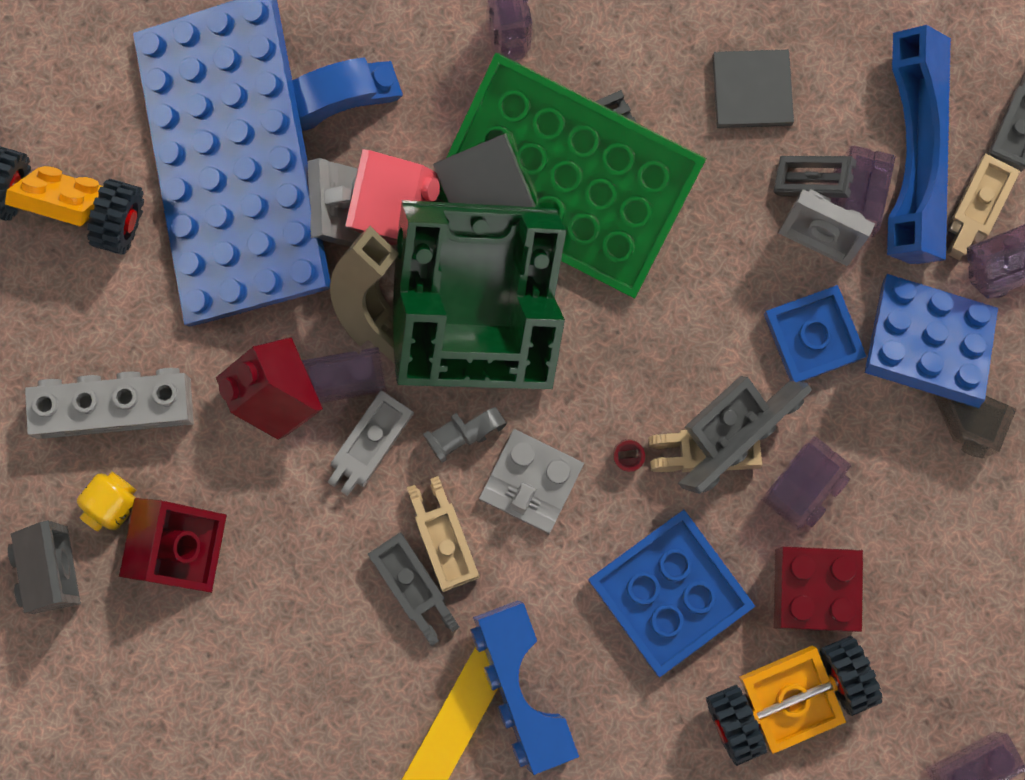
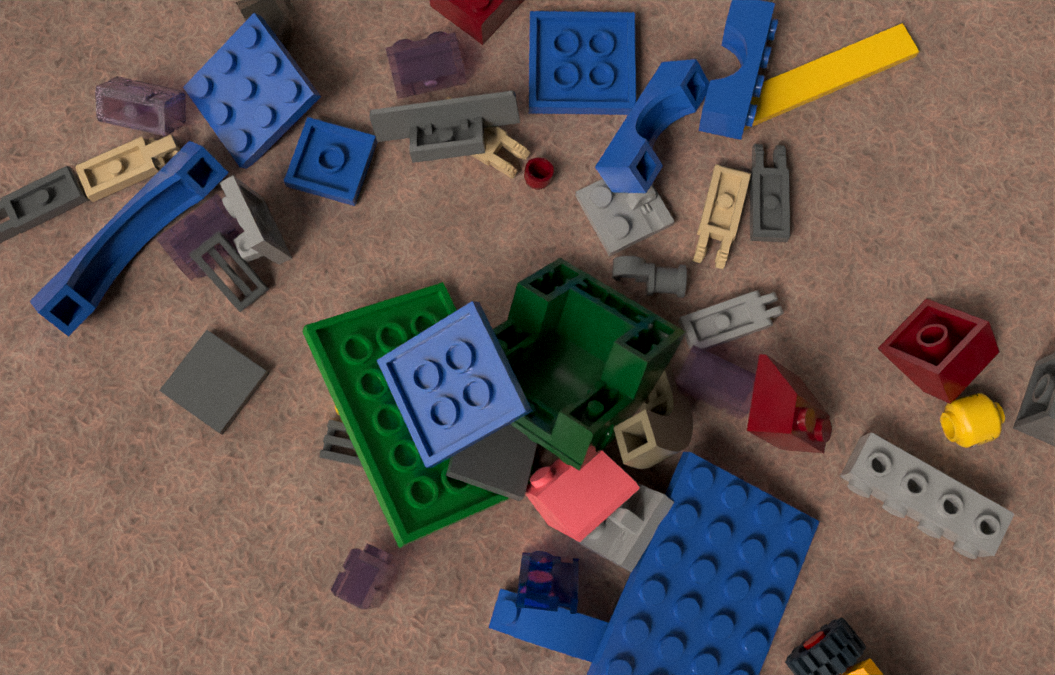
camera: 140 degrees left, 5 degrees down
none -> plate [377,301,532,468]
none -> clear blue plate [516,551,579,614]
none -> blue arch [595,59,710,193]

